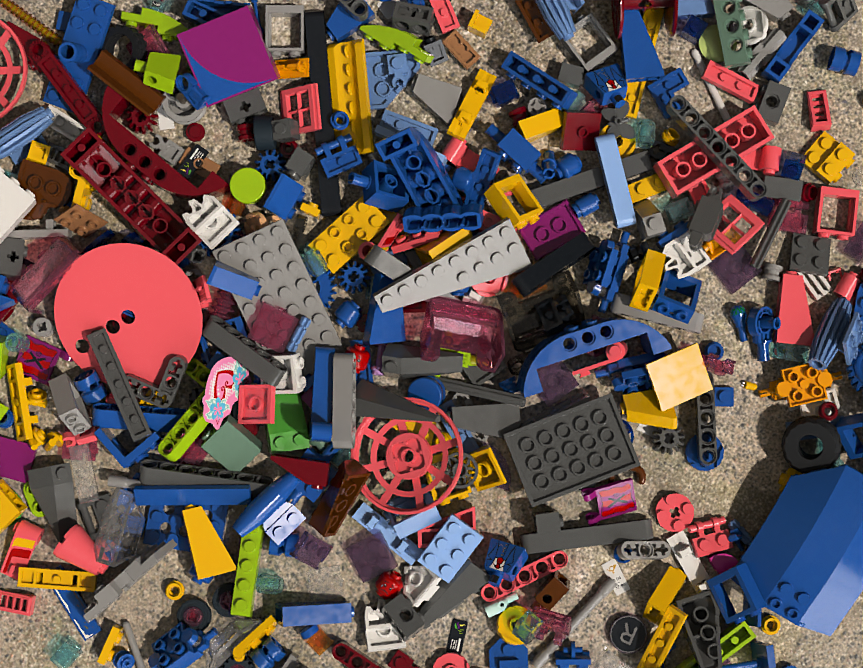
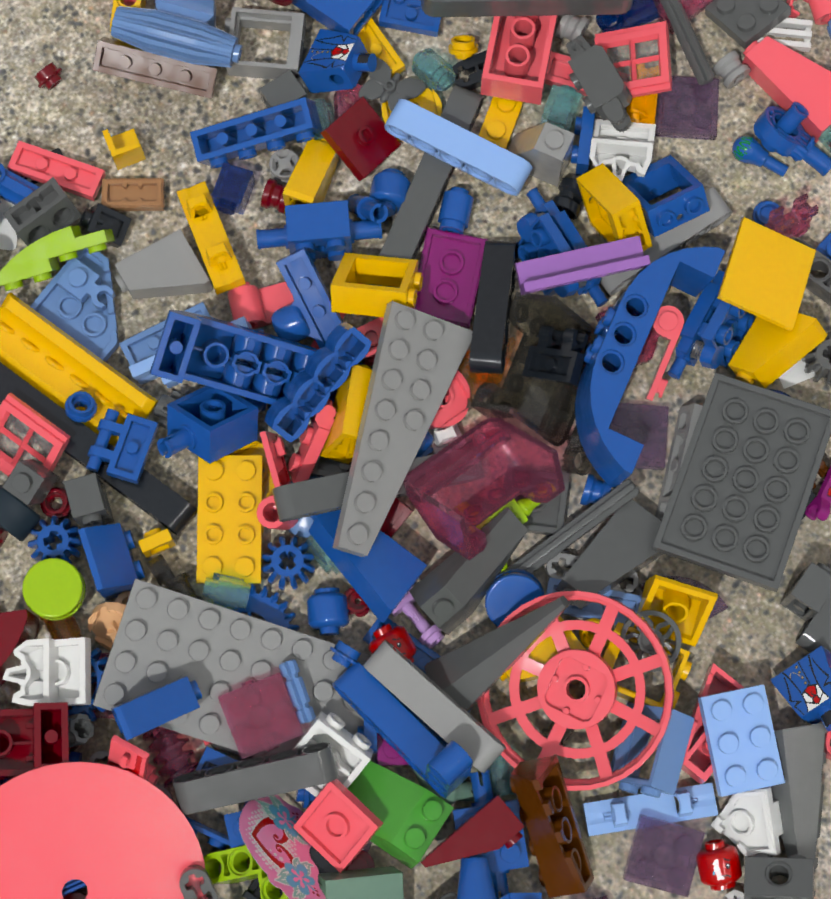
camera: 45 degrees left, 10 degrees down
none -> blue plate [330,640,361,668]
none -> medium lavender fence [514,235,651,295]

